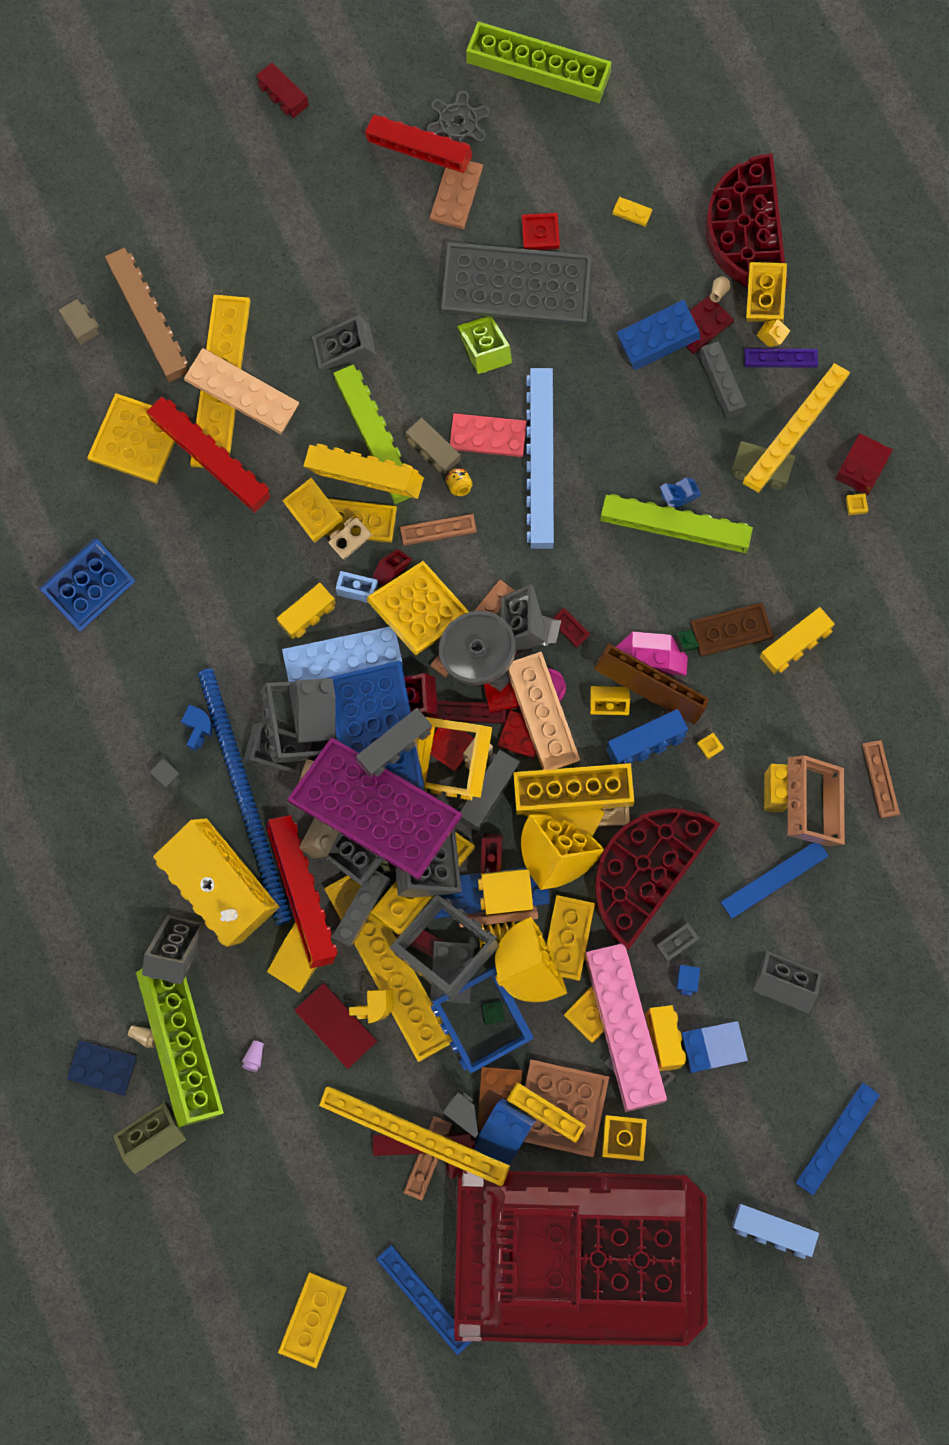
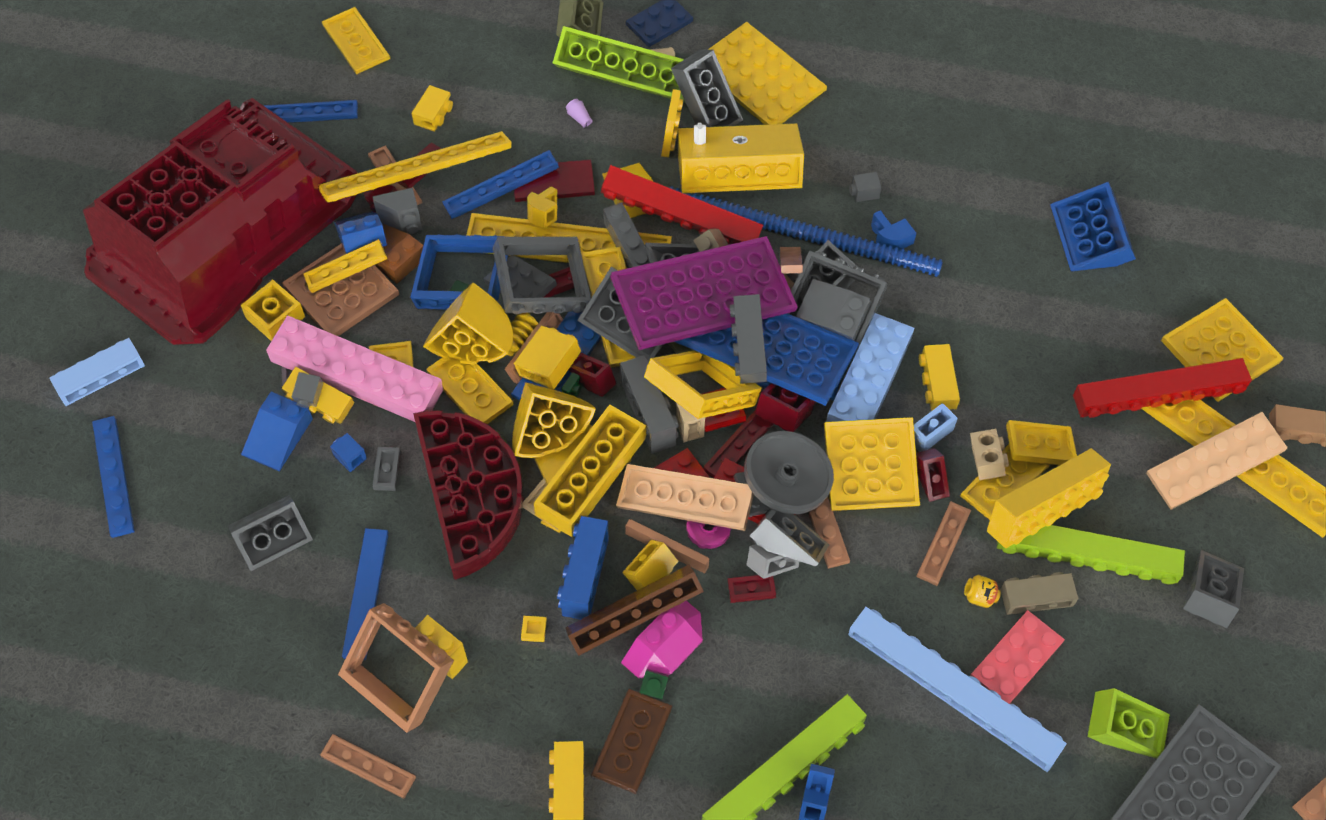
camera: 125 degrees right, 15 degrees down
none -> dark grey brick [292,372,324,408]
none -> yellow brick [412,85,453,132]
none -> blue tile [443,150,559,219]
none -> dark green plate [562,372,582,397]
none -> nougat tile [626,519,709,573]
none -> yellow plate [661,89,683,157]
none -> yellow plate [708,22,827,125]
none -> nougat tile [780,247,803,273]

